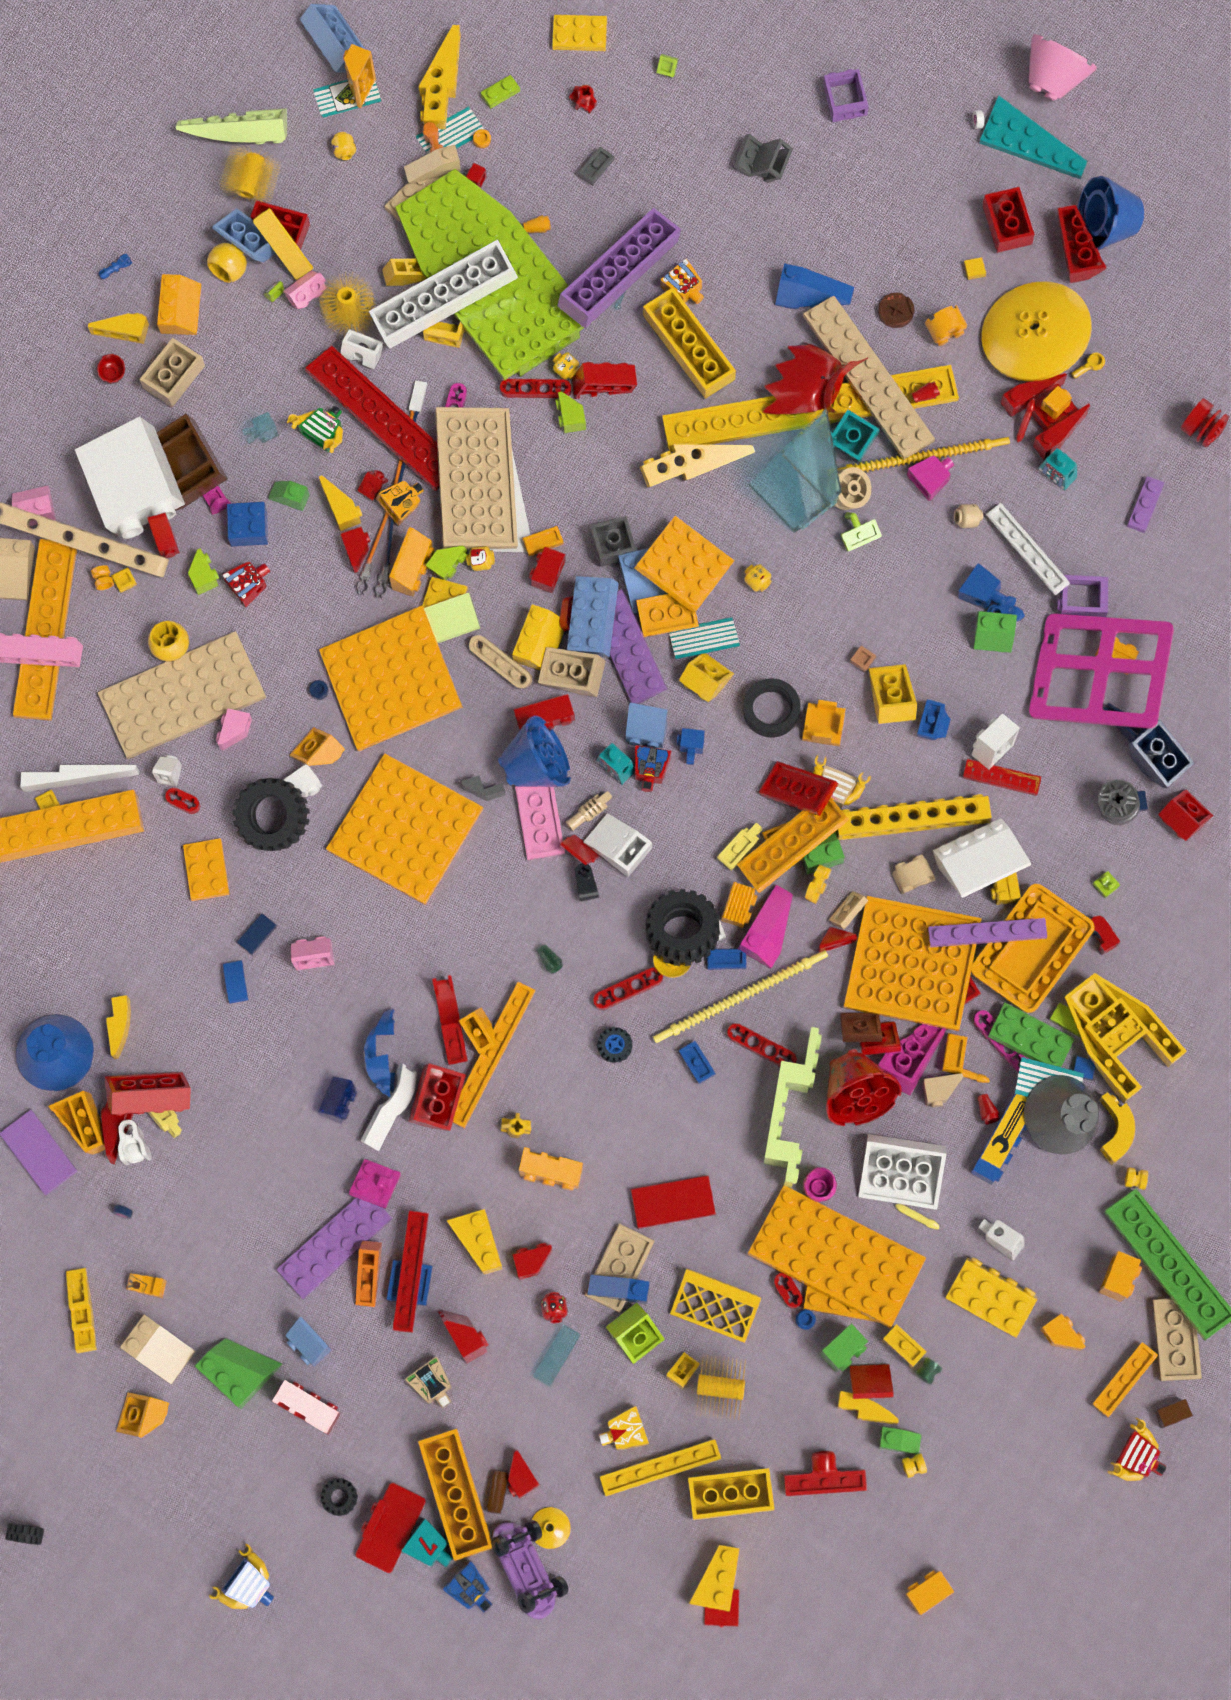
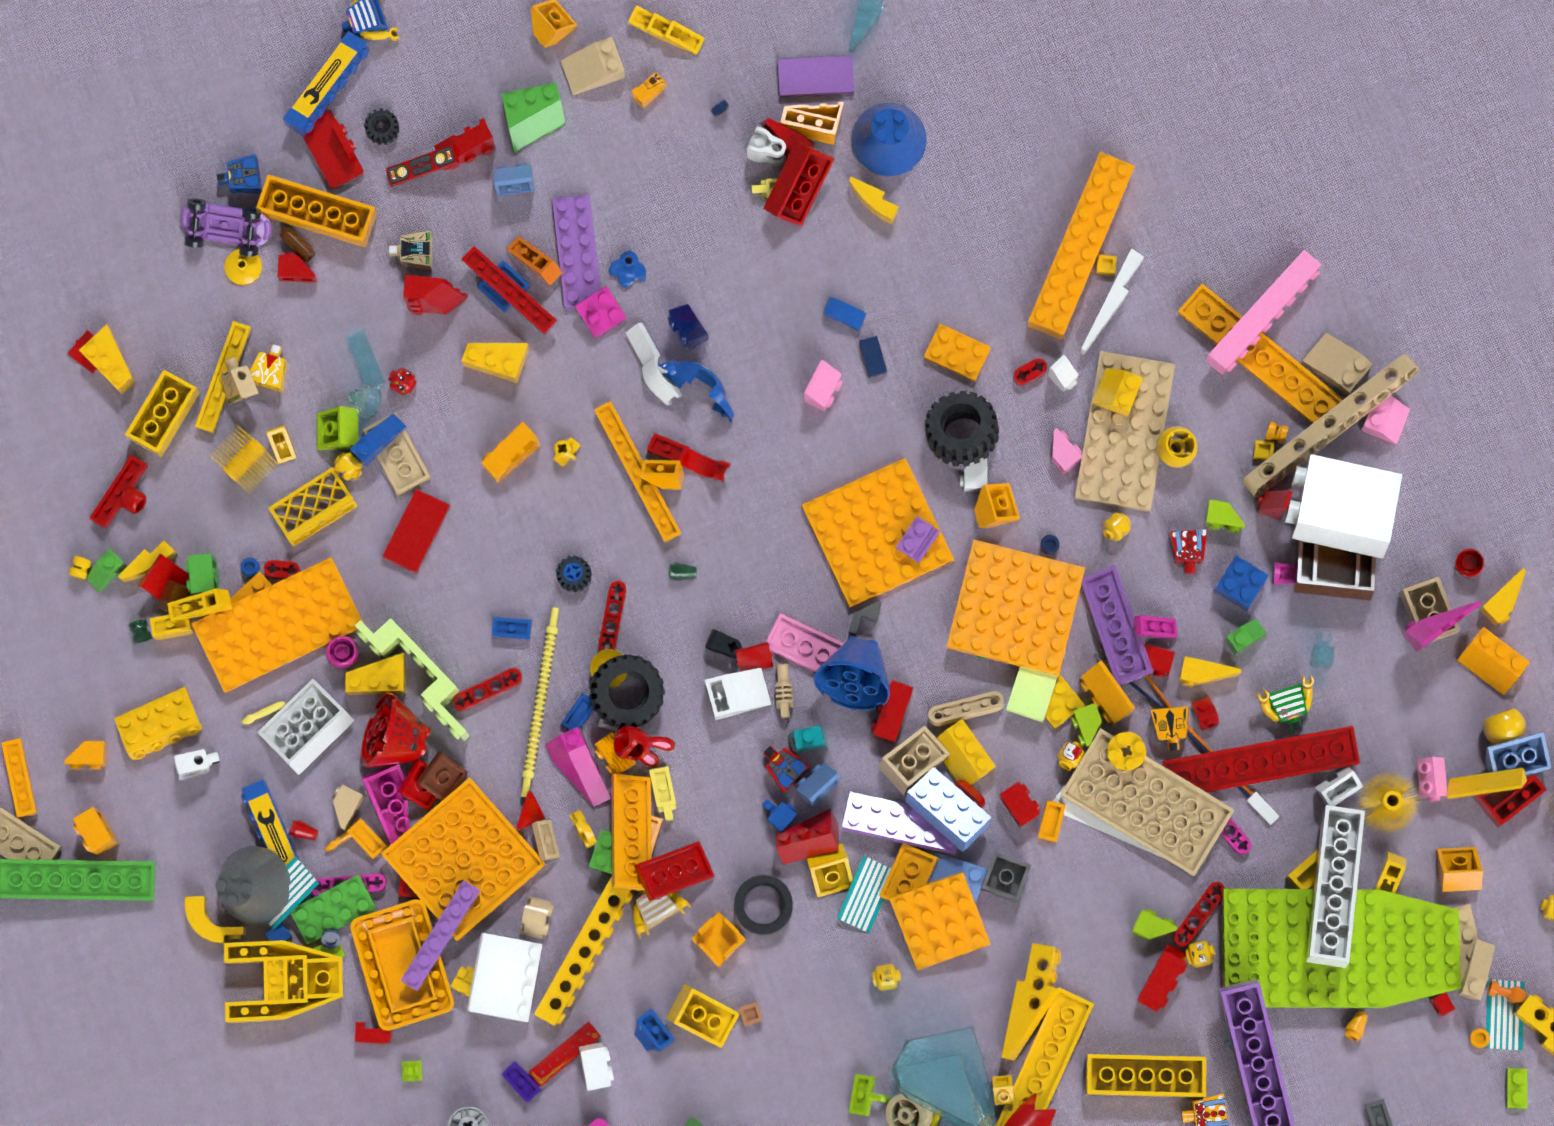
camera: 125 degrees right, 5 degrees up
lime slope [263,281,284,302] -> none
teal torso [402,1519,453,1568] -> none
red slope [408,1063,466,1131] -> none
red slope [513,1243,553,1280] -> none
yellow wheel [1125,1167,1148,1190] -> none
none -> reddish brown piece [158,580,189,612]
none -> yellow slope [167,588,232,622]
none -> tan torso [221,357,258,405]
none -> brick [283,31,369,137]
none -> tile [321,928,341,949]
none -> yellow head [334,452,362,481]
none -> yellow wedge [345,653,406,695]
none -> clear light blue hair [347,383,381,419]
none -> tile [386,145,459,187]
none -> dark purple plate [501,1061,542,1103]
none -> blue plate [609,251,646,288]
none -> red piece [613,726,675,768]
none -> red wedge [776,808,839,865]
none -> medium lavender plate [896,516,940,564]
none -> yellow bracket [992,1075,1014,1105]
none -> medium lavender plate [1082,565,1153,686]
none -> yellow slope [1092,368,1143,417]
none -> yellow head [1102,513,1131,541]
none -> yellow plate [1107,732,1146,771]
none -> dark pink plate [1134,615,1178,639]
none -> dark pink wedge [1402,601,1481,653]
none -> light orange slope [1436,847,1483,892]

